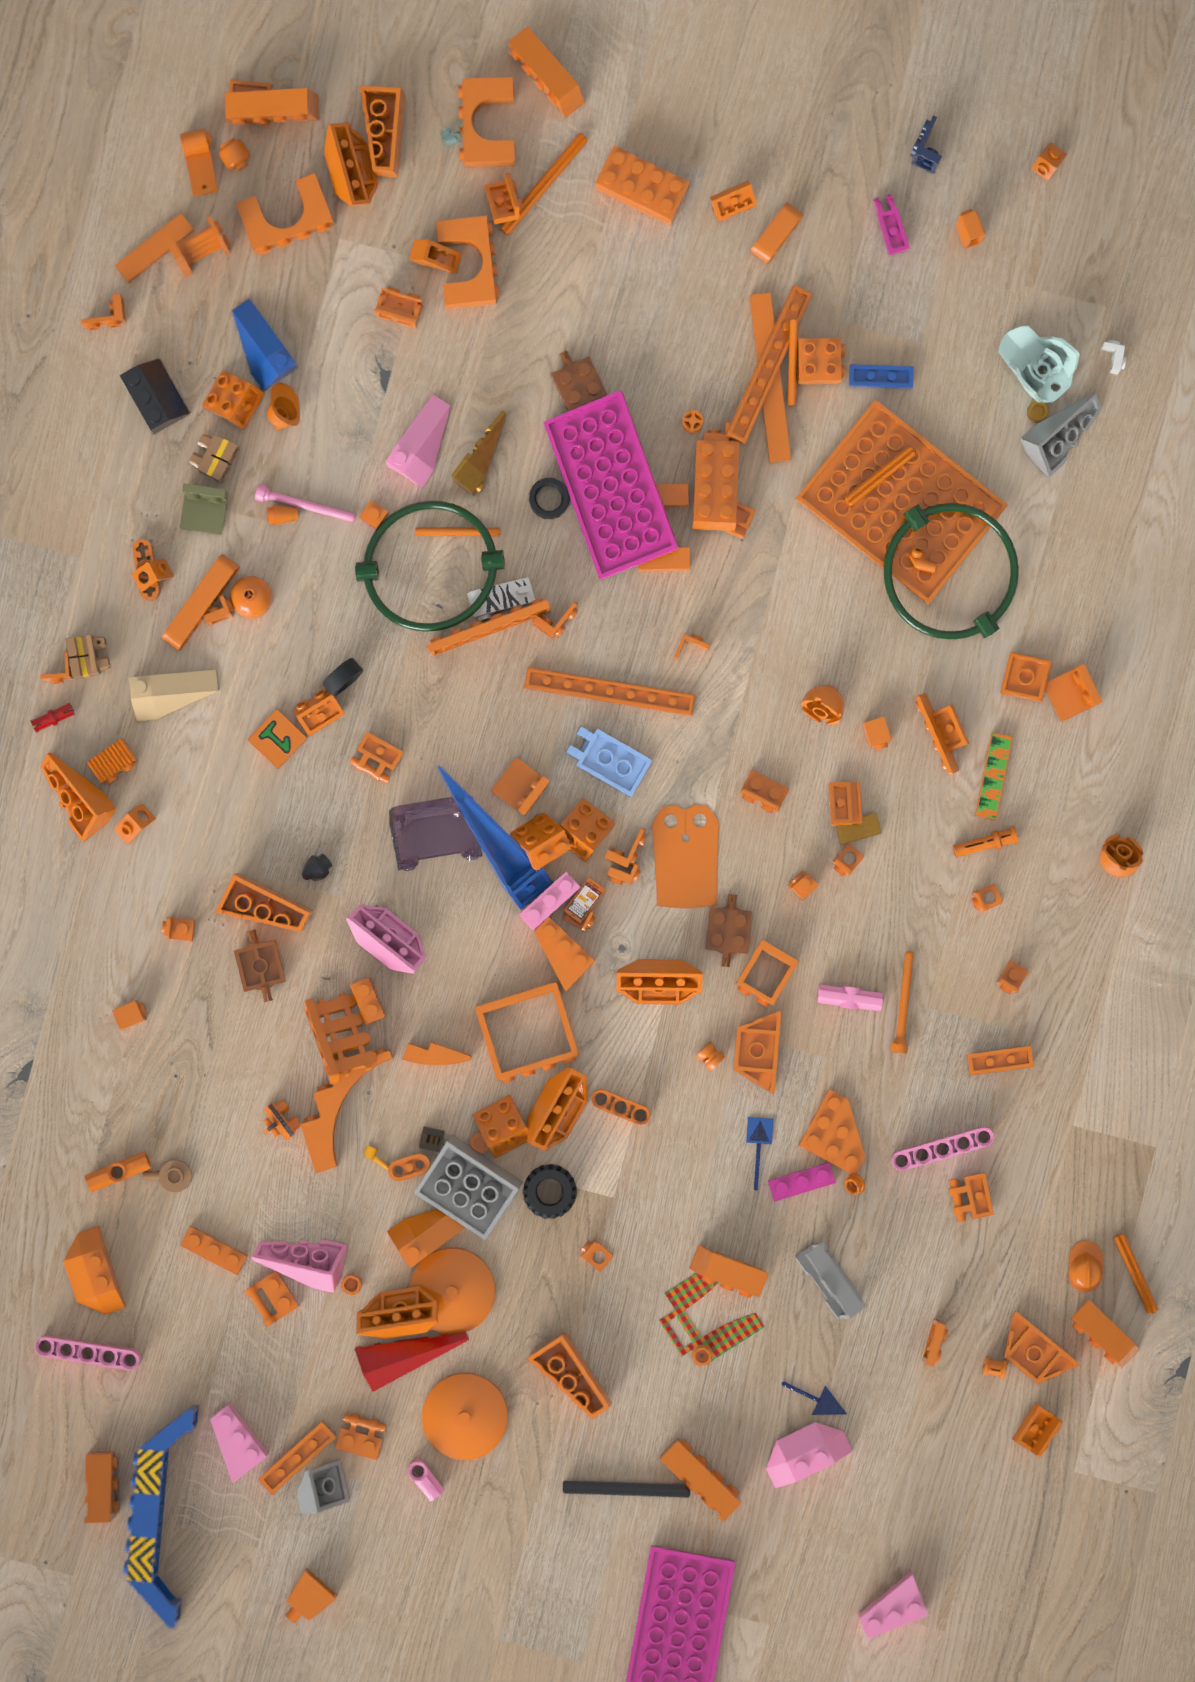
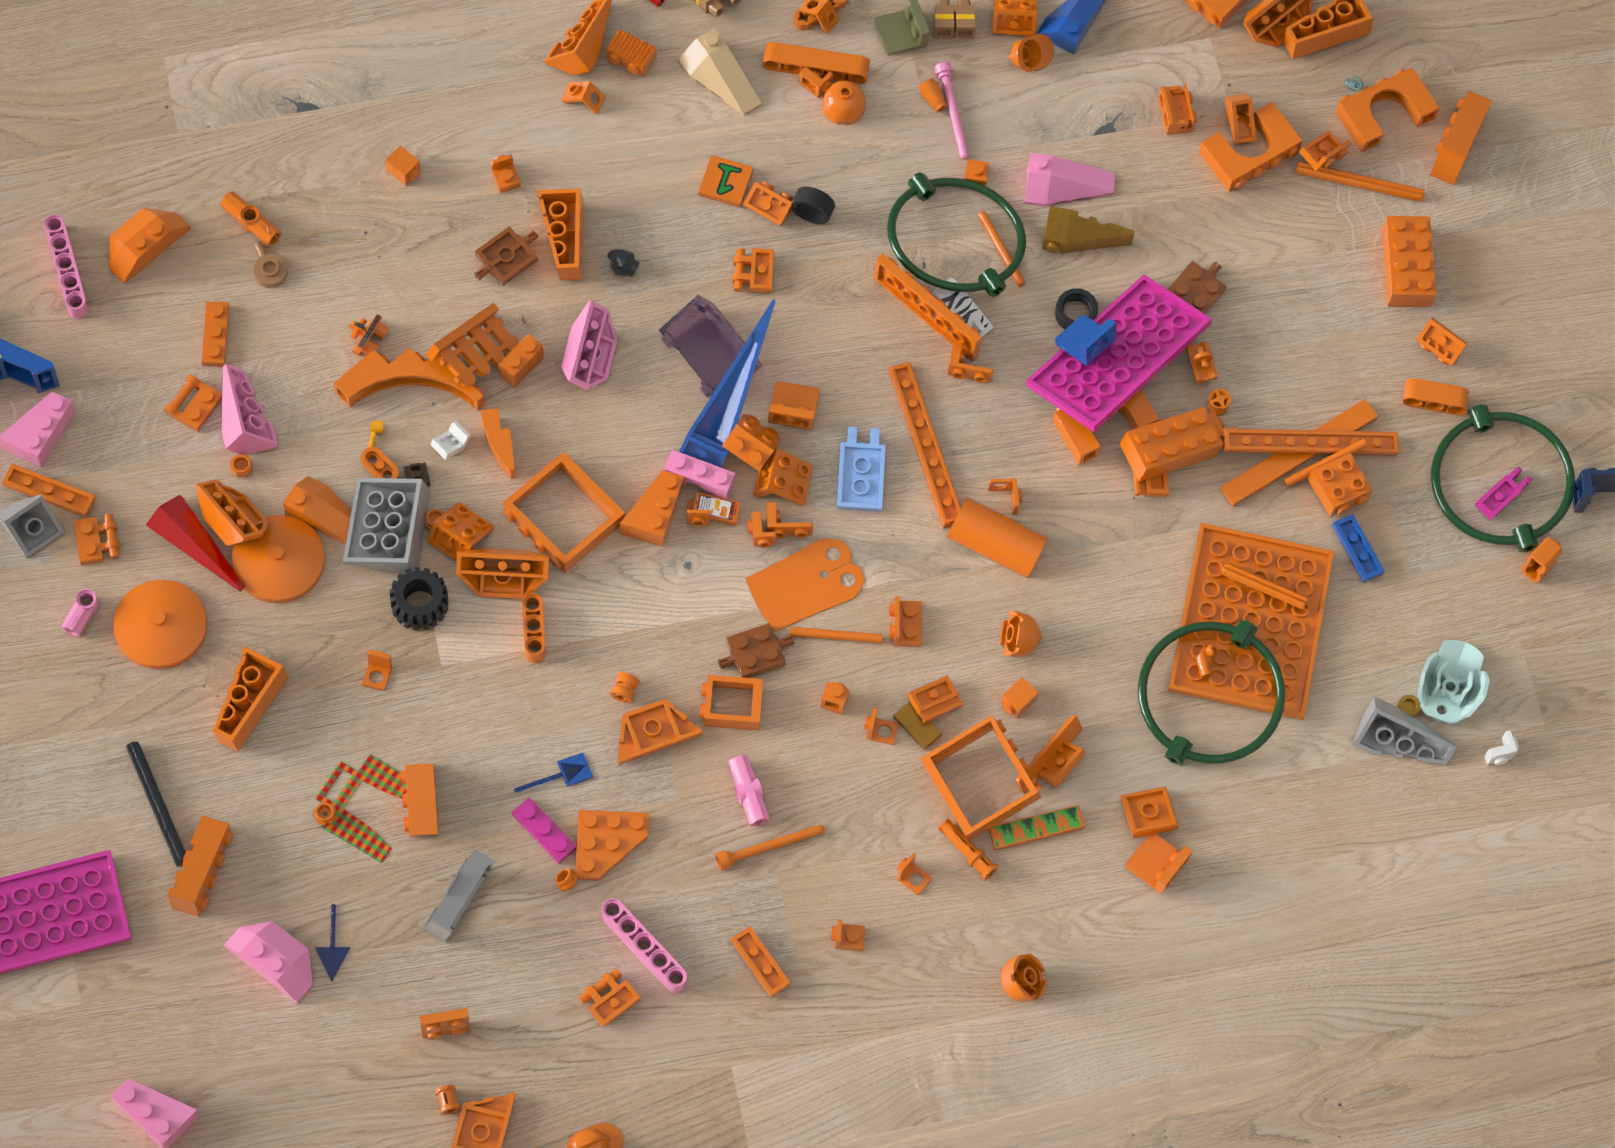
camera: 55 degrees right, 20 degrees down
orange wedge [616,959,703,1005] -> none
none -> white bracket [430,421,470,460]
none -> orange bar [790,627,882,643]
none -> orange window [920,715,1042,841]
none -> orange brick [946,497,1048,578]
none -> blue bracket [1055,315,1117,366]
none -> orange hips [1185,341,1218,384]
none -> dark green piece [1431,404,1575,553]

